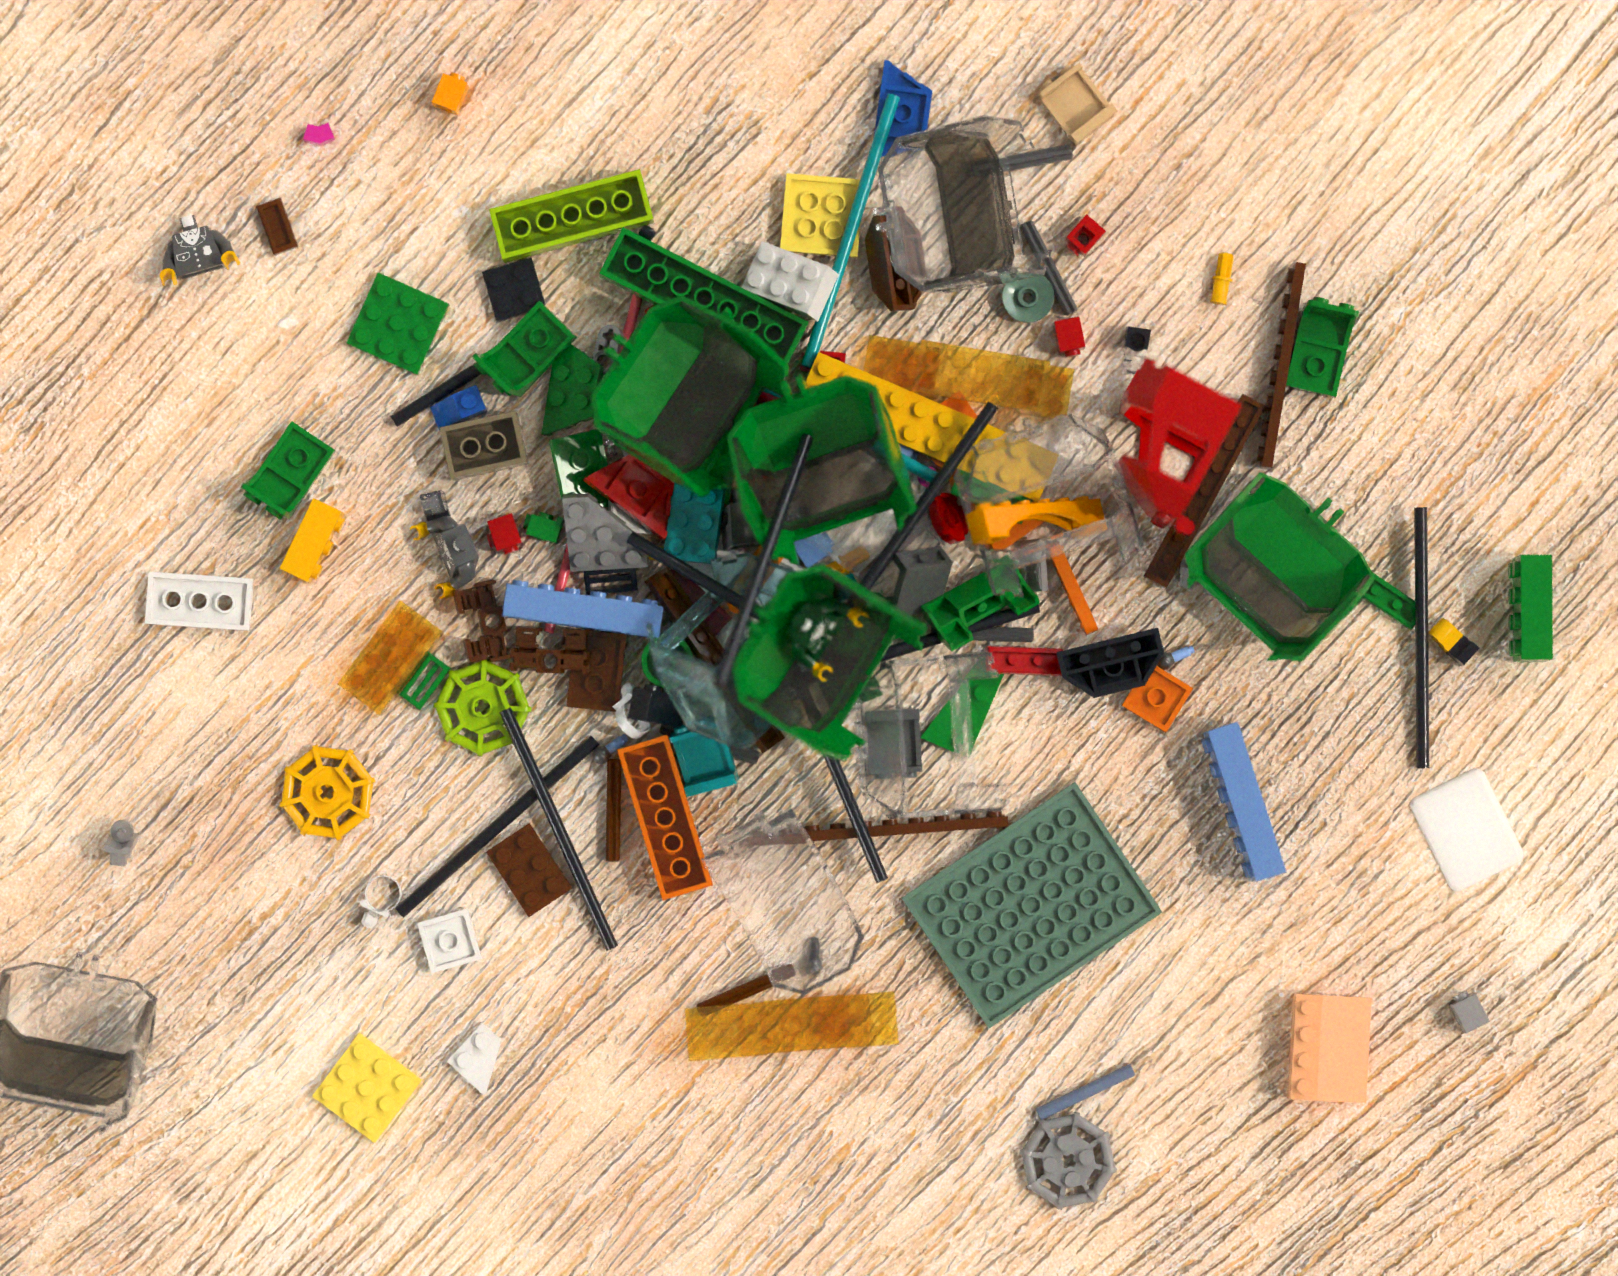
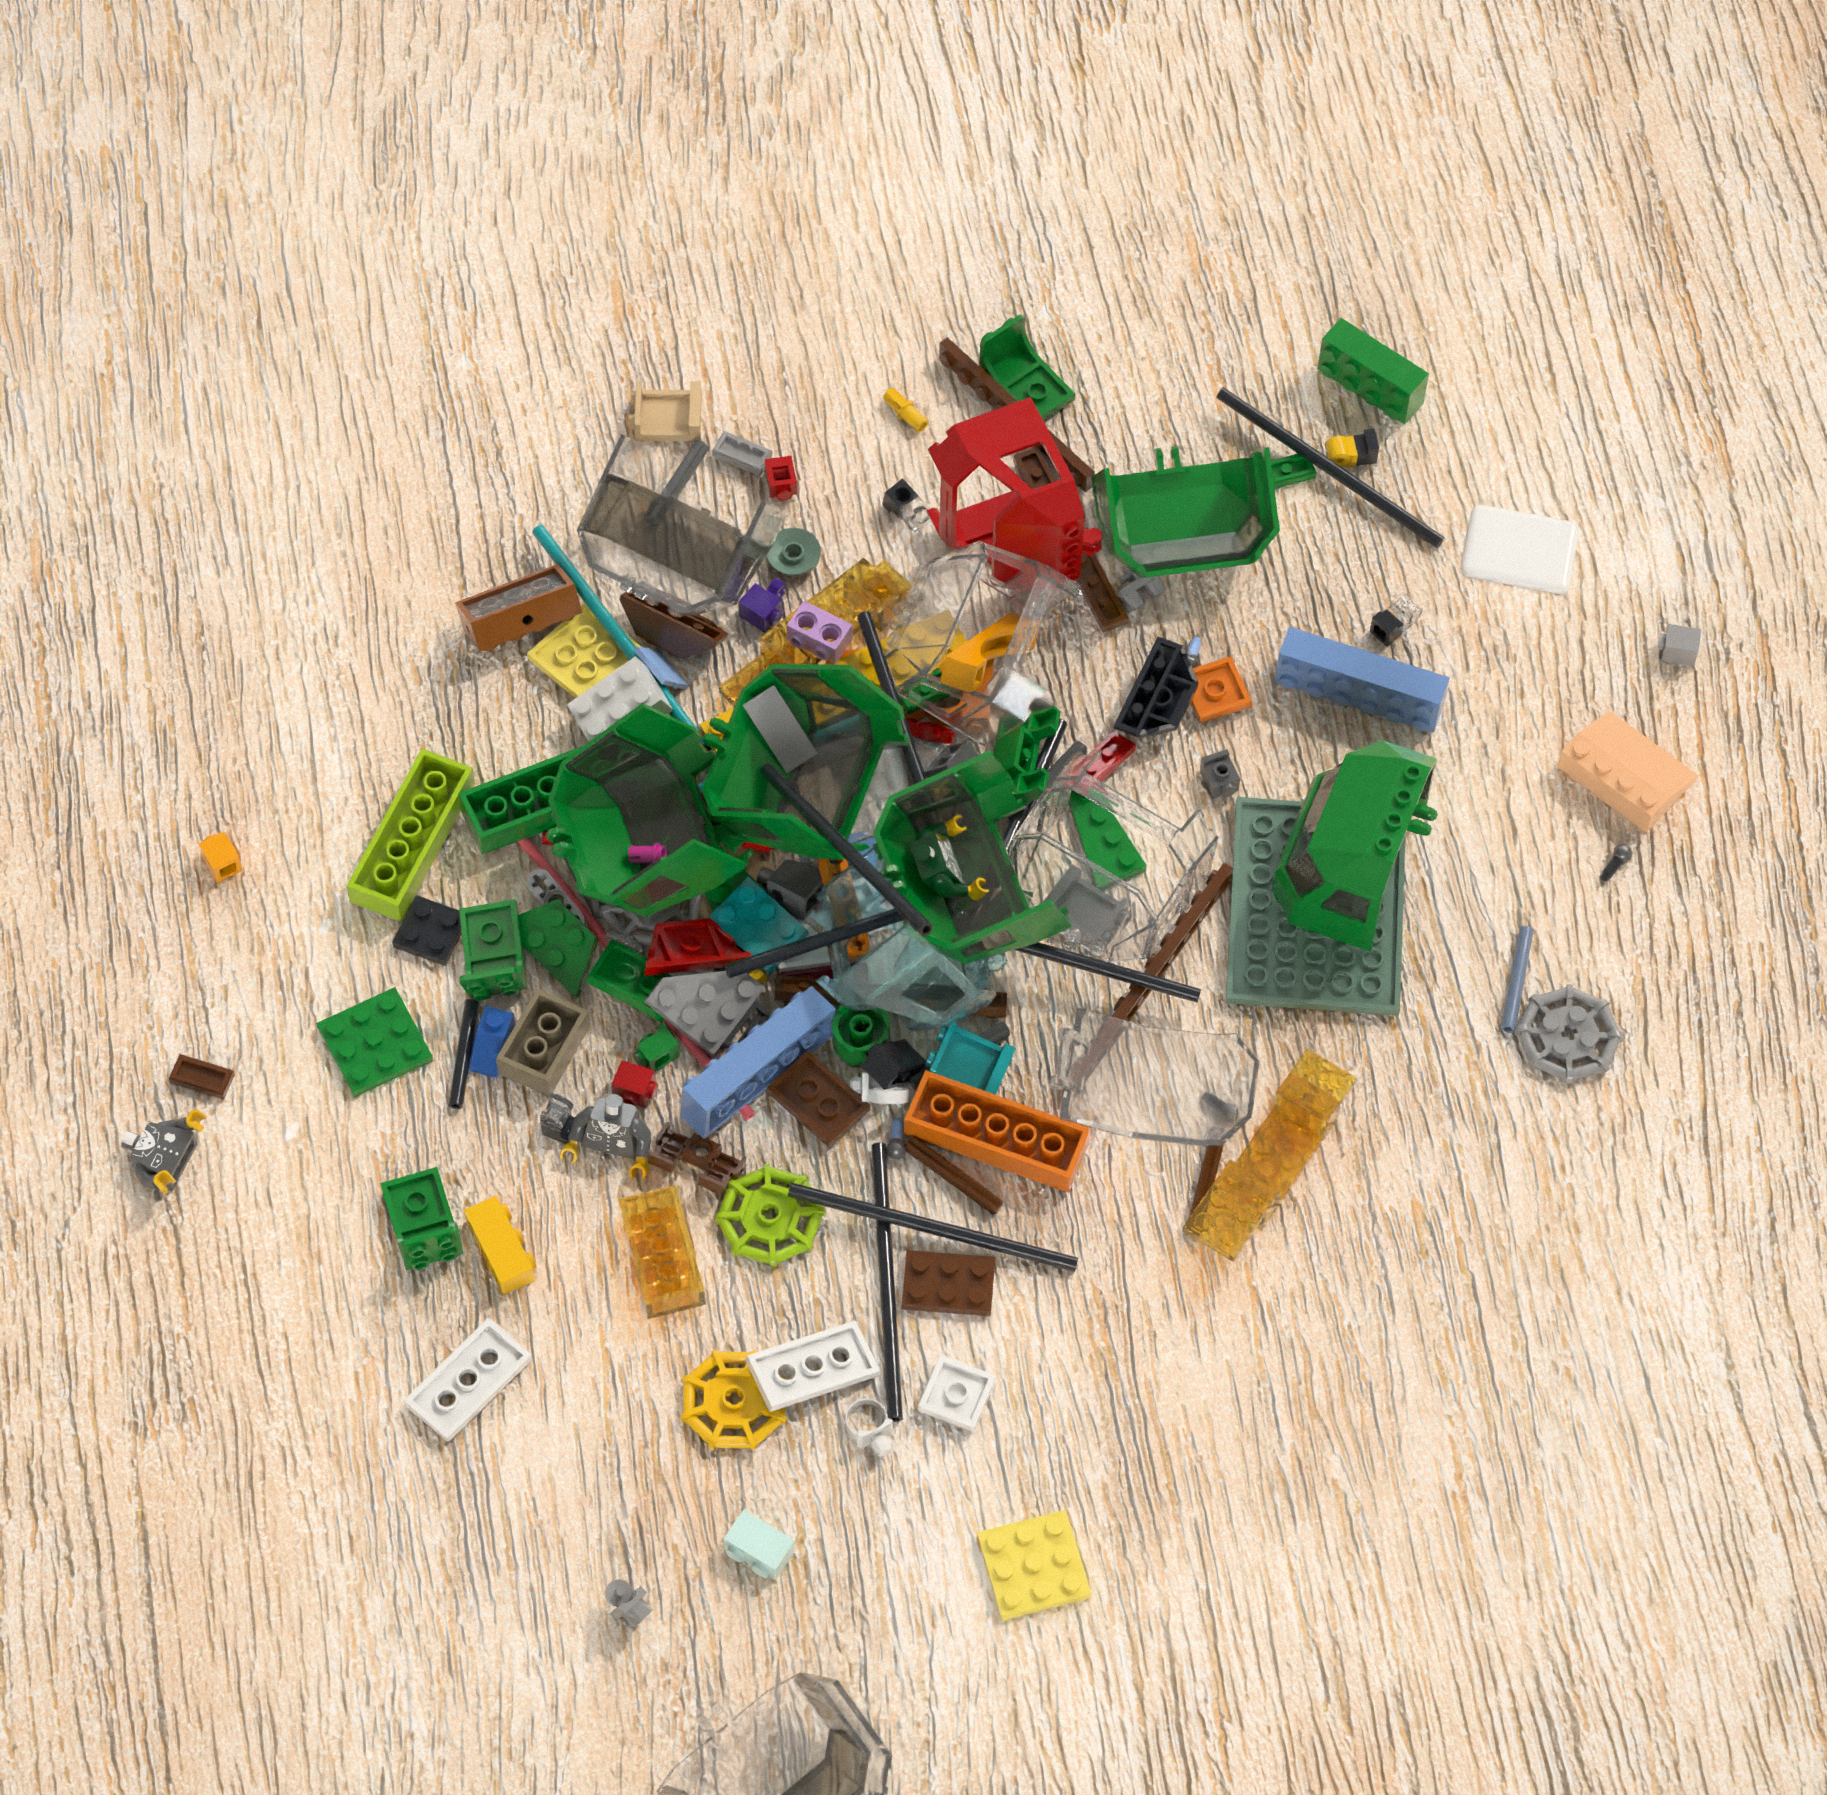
camera: 50 degrees left, 25 degrees down
dark pink piece [304,123,335,146] -> none
green tile [399,653,451,710] -> none
white wing [447,1022,502,1095] -> none
reddish brown piece [510,627,591,674] -> none
blue wing [874,60,932,158] -> none
dark grey axle [1020,220,1077,316] -> none
orange beam [1045,538,1098,636] -> none
red brick [1053,317,1086,358] -> none
none -> dark orange brick [455,564,583,652]
none -> dark pink pin [628,843,667,865]
none -> light blue piece [634,646,689,689]
none -> light grey plate [712,431,773,476]
none -> light aqua brick [723,1509,796,1581]
none -> dark purple brick [738,577,785,633]
none -> light grey sticker [743,685,818,773]
none -> white plate [746,1321,880,1412]
none -> lavender brick [787,601,853,664]
none -> dark grey brick [1200,749,1240,799]
none -> green windscreen [1272,740,1438,952]
none -> leg [1370,594,1423,647]
none -> piece [1600,844,1632,882]

